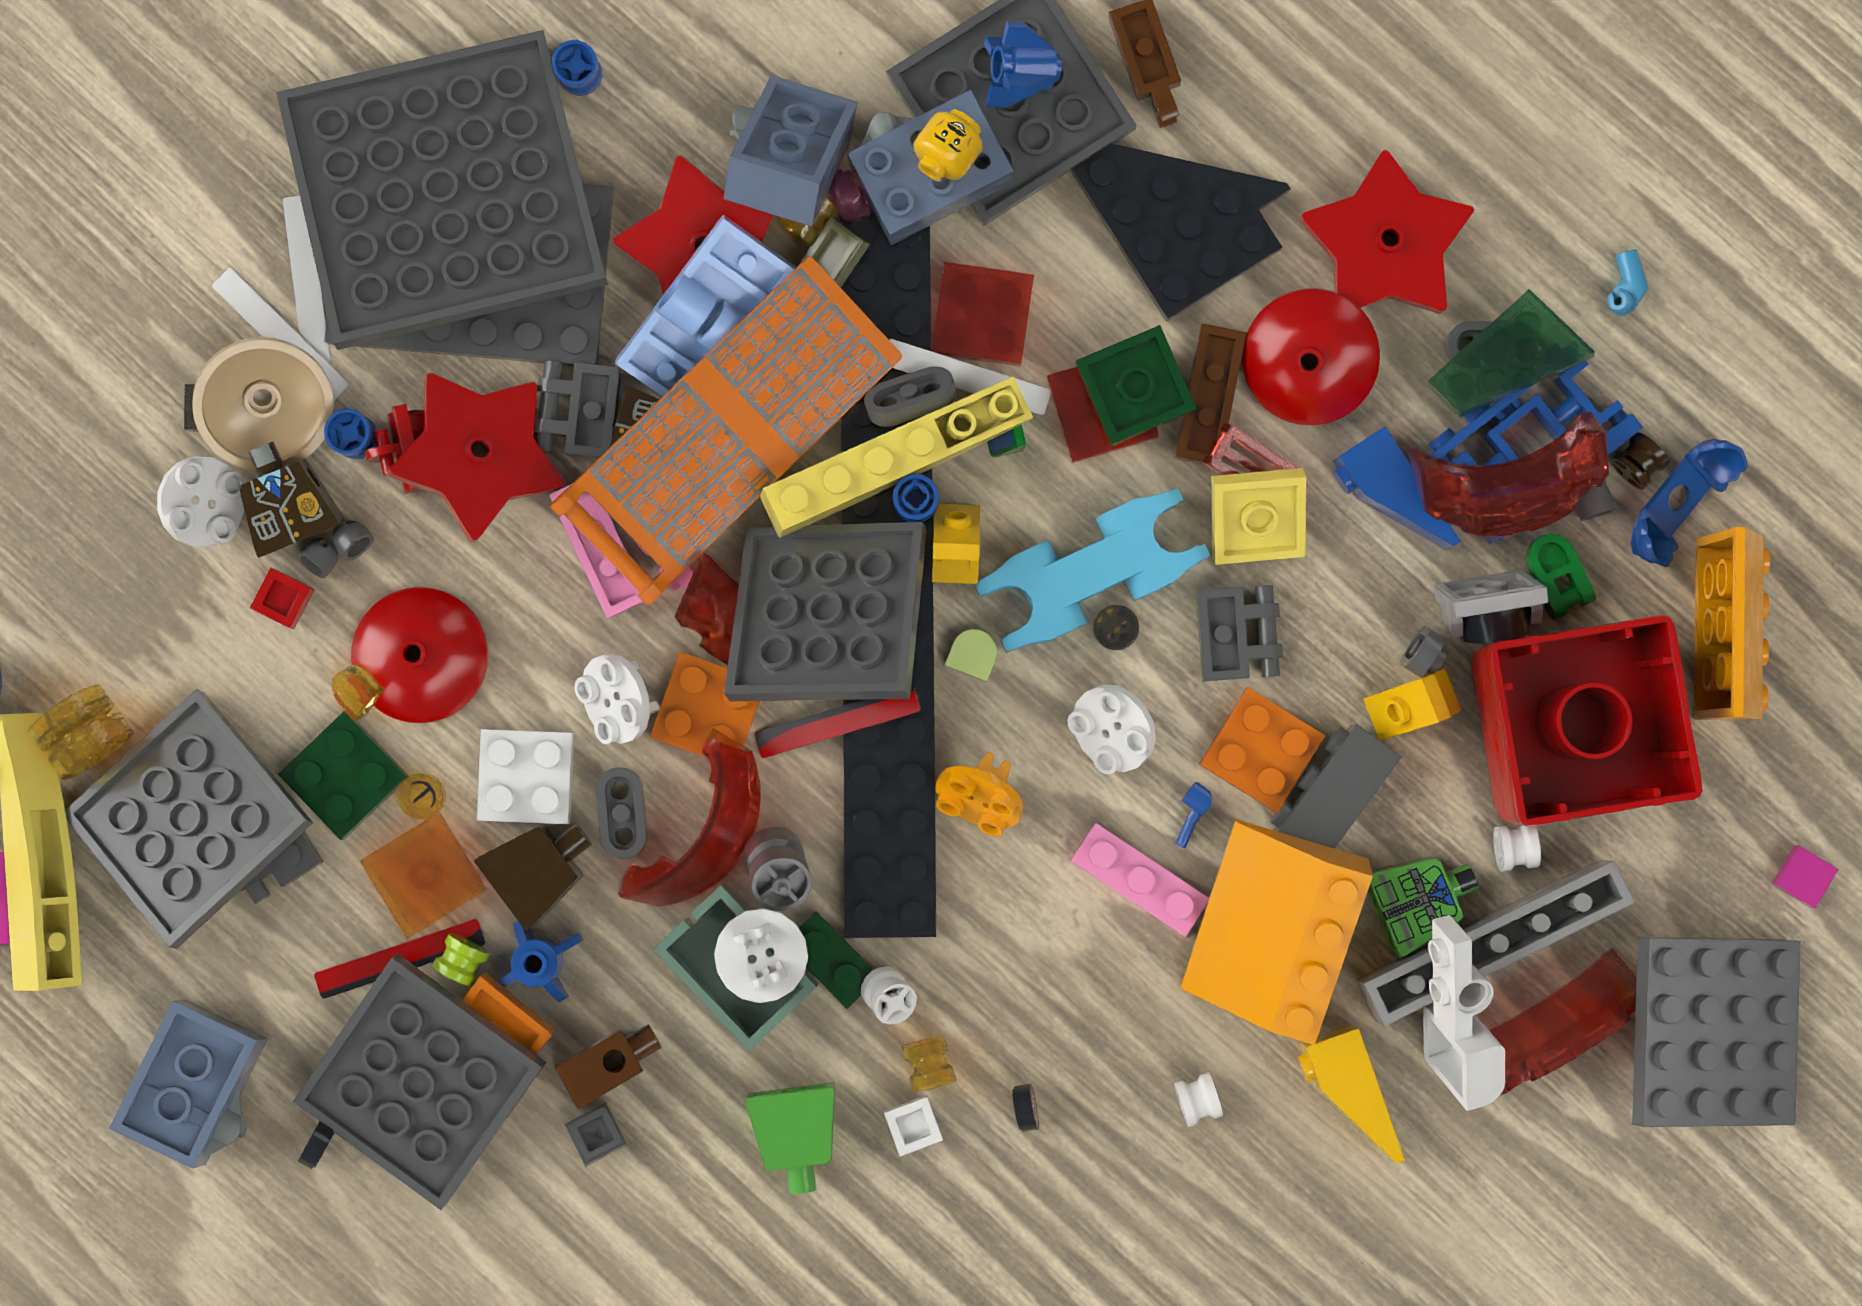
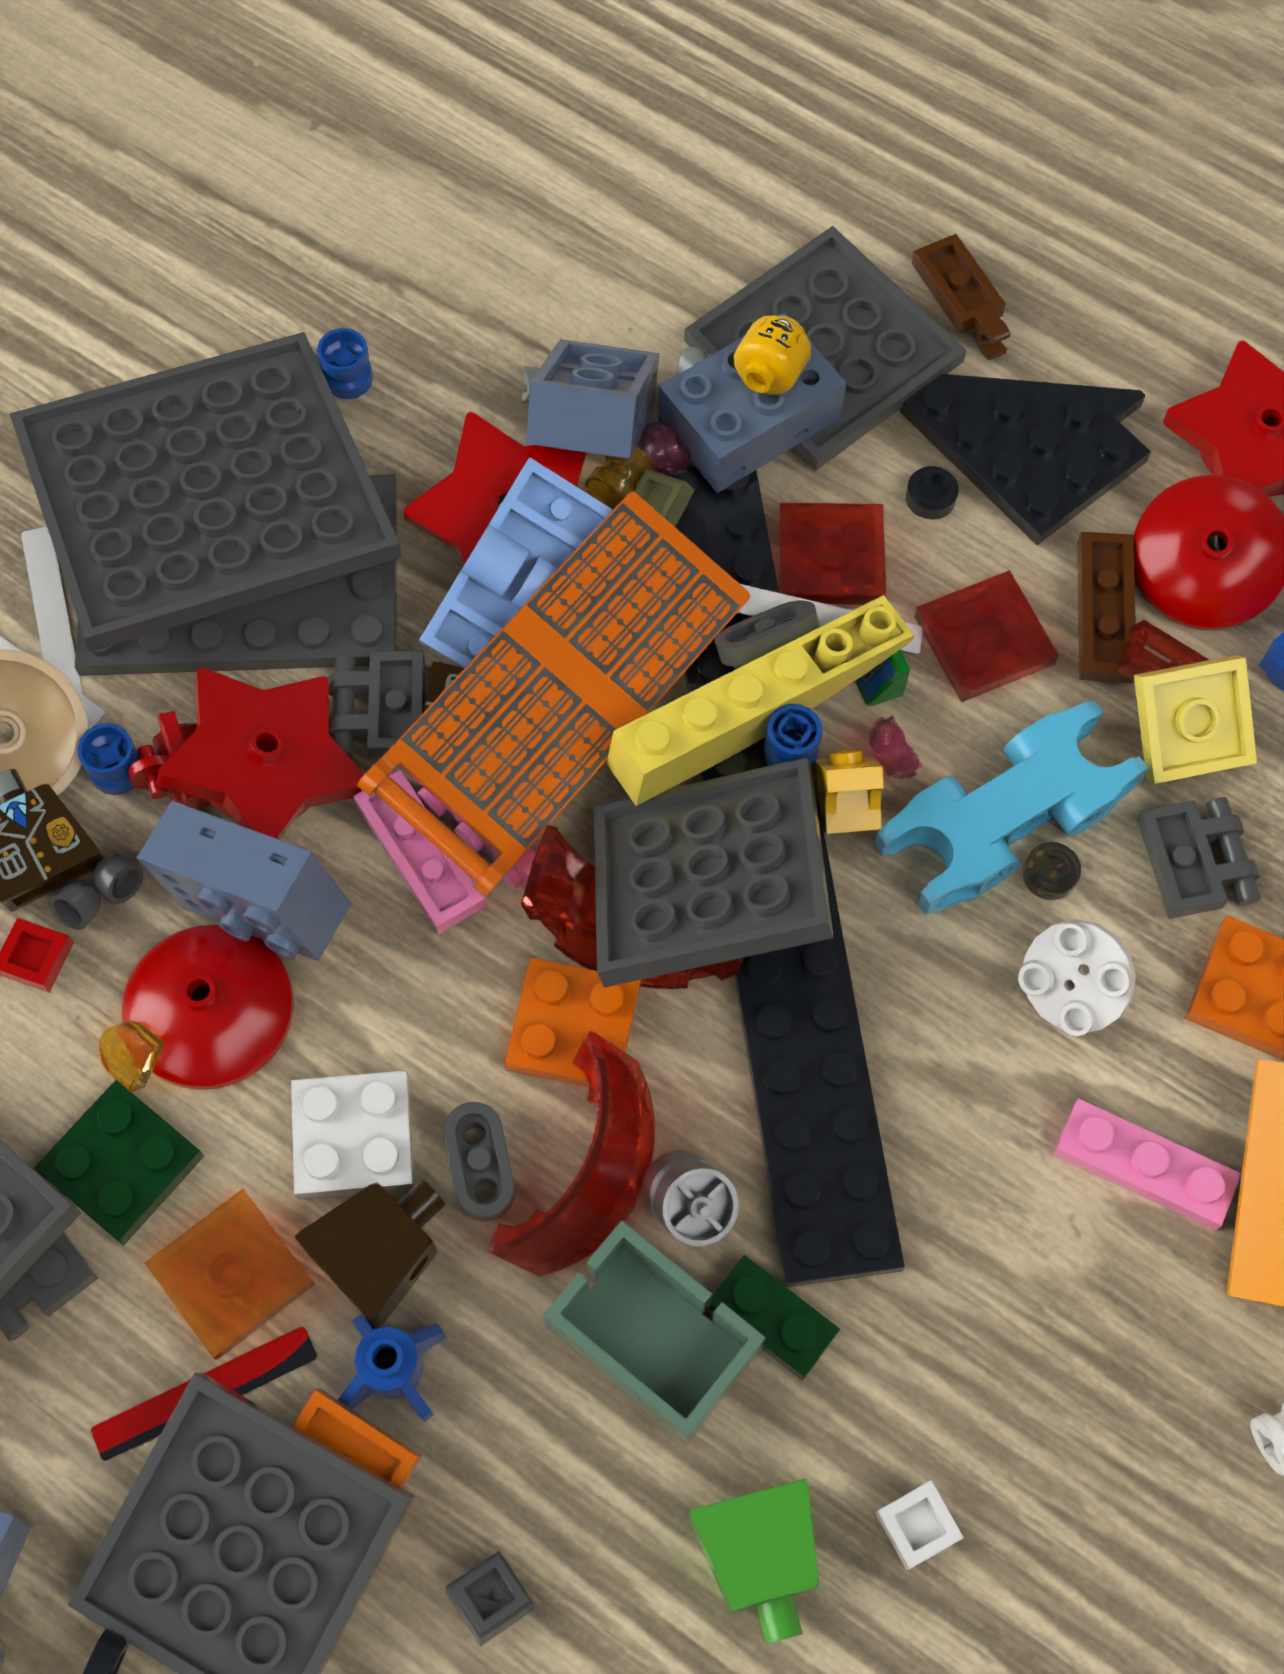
camera: 10 degrees left, 20 degrees down
clear yellow tile [397,774,446,819] -> none
lime wheel [432,933,490,987] -> none
reddish brown torso [554,1024,662,1109] -> none
white plate [574,653,660,744] -> none
white plate [714,908,808,1003] -> none
red sticker [755,685,920,758] -> none
white wheel [861,966,917,1024] -> none
clear yellow wheel [901,1035,956,1092] -> none
light orange plate [936,752,1024,837] -> none
yellowish green tile [945,629,997,682] -> none
blue brick [984,21,1062,108] -> none
black tile [1012,1083,1039,1132] -> none
dark green plate [1075,325,1196,447] -> none
blue hand [1175,782,1212,848] -> none
none -> sand blue piece [137,801,351,961]
none -> clear pink plate [866,715,923,779]
none -> black tile [906,466,959,520]

